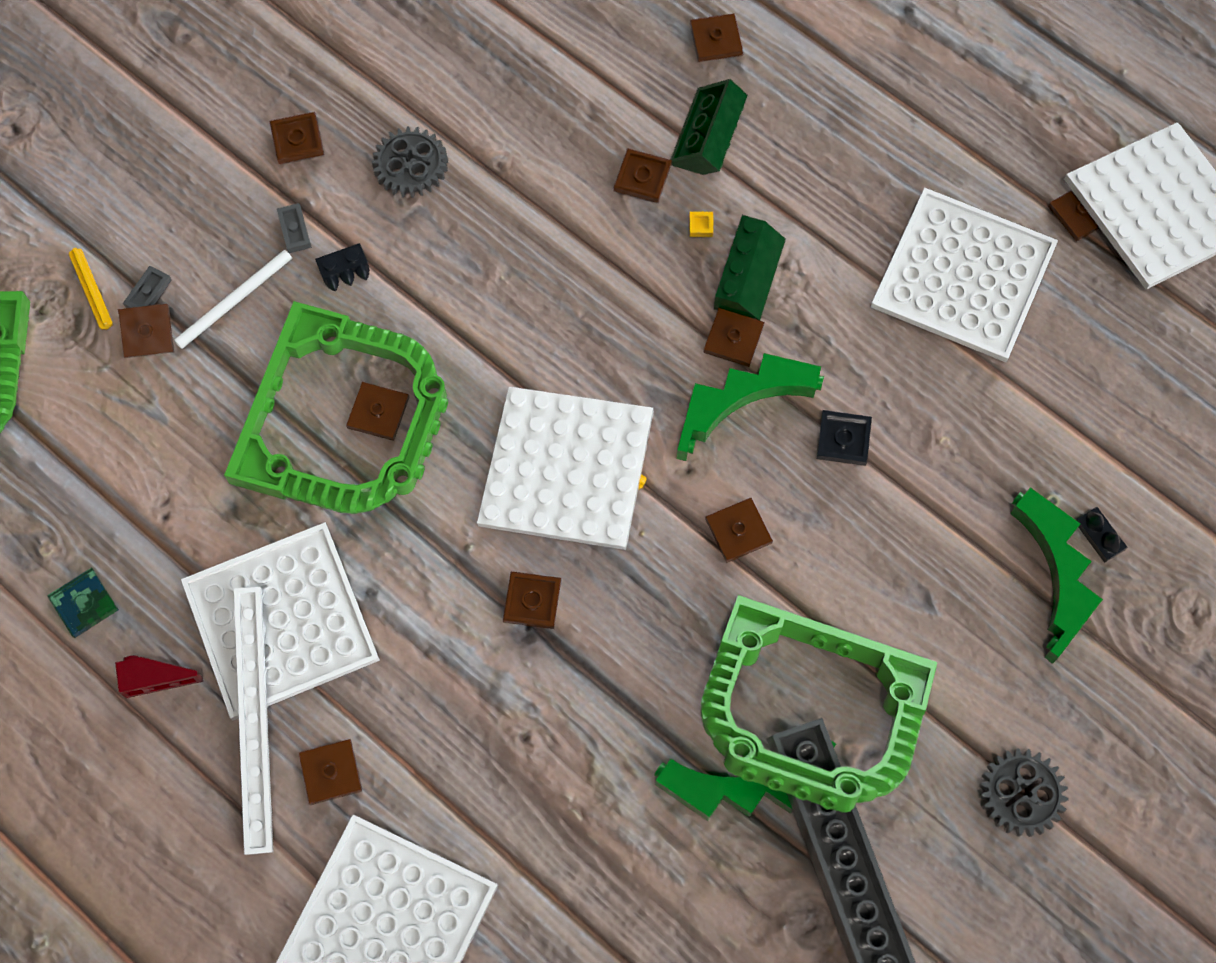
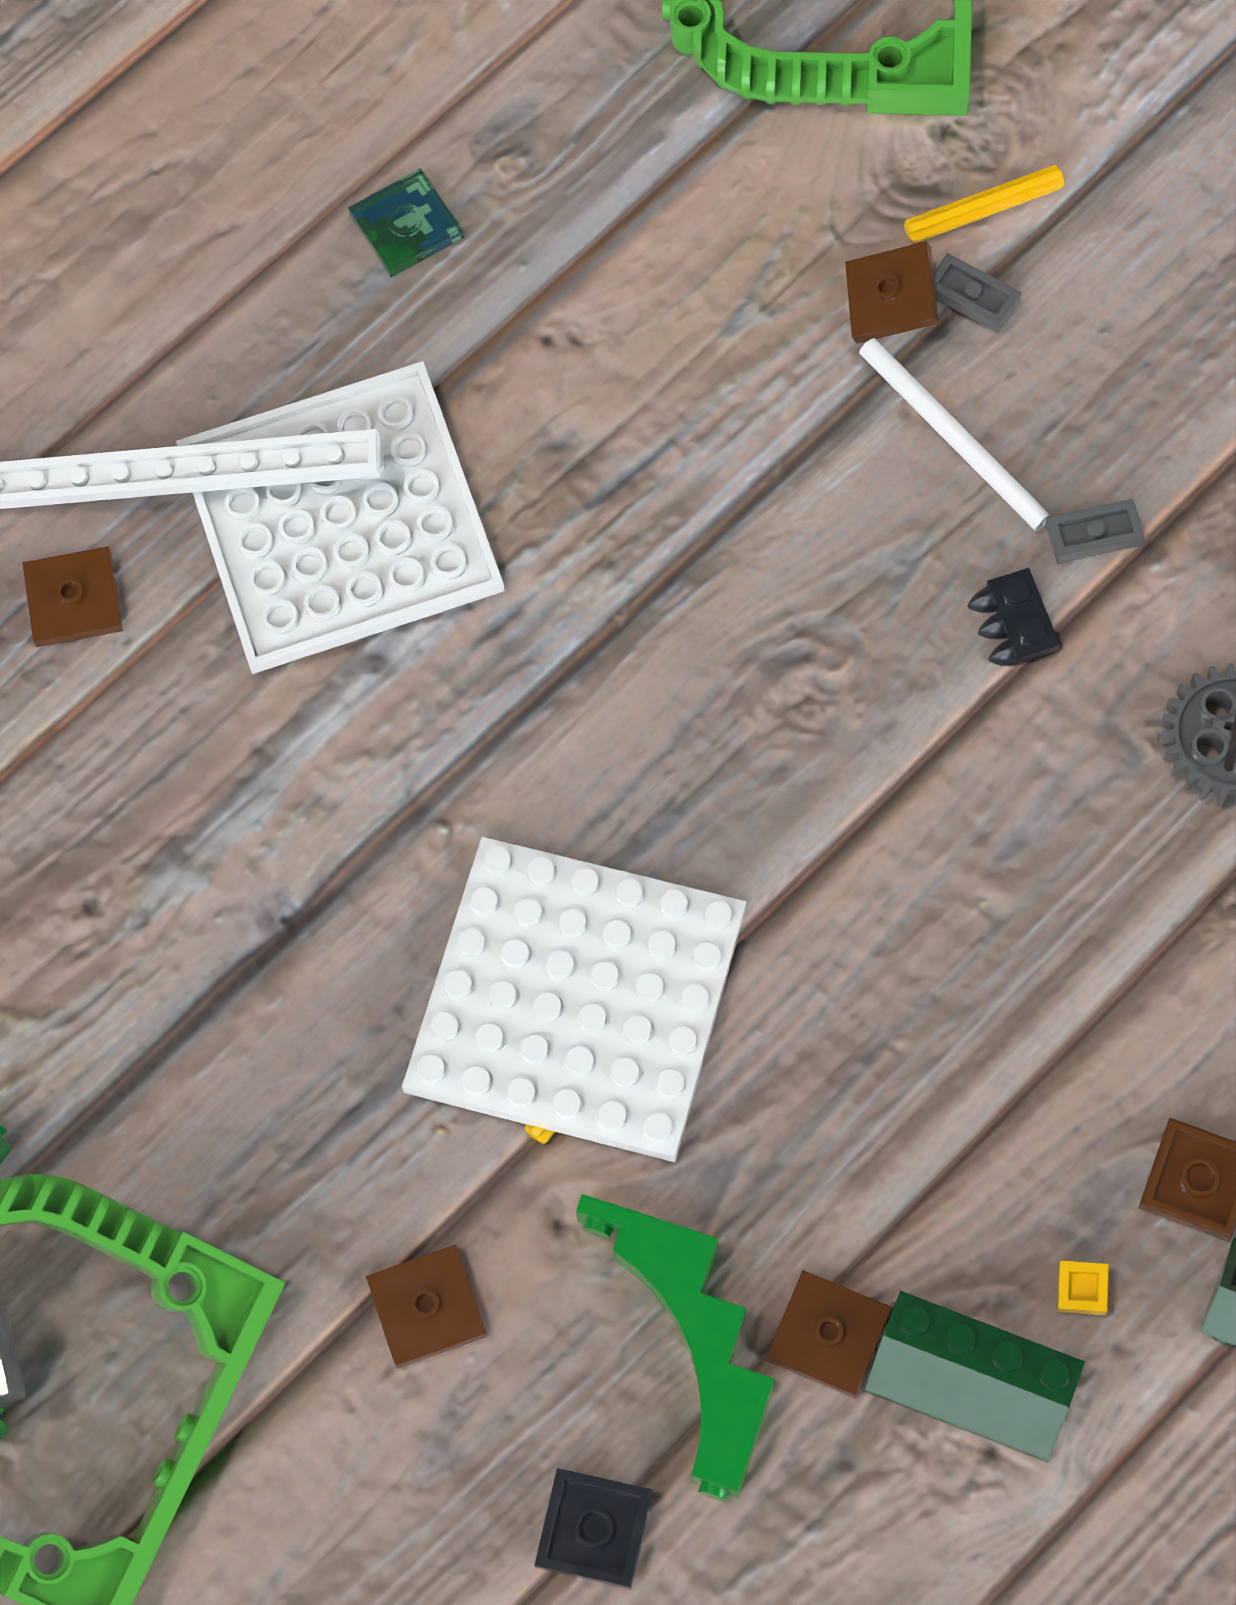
camera: 100 degrees right, 0 degrees up
dark red slope [115,655,203,698] -> none
bright green arch [224,301,448,514] -> none
reddish brown plate [346,382,409,441] -> none
reddish brown plate [503,571,562,629] -> none

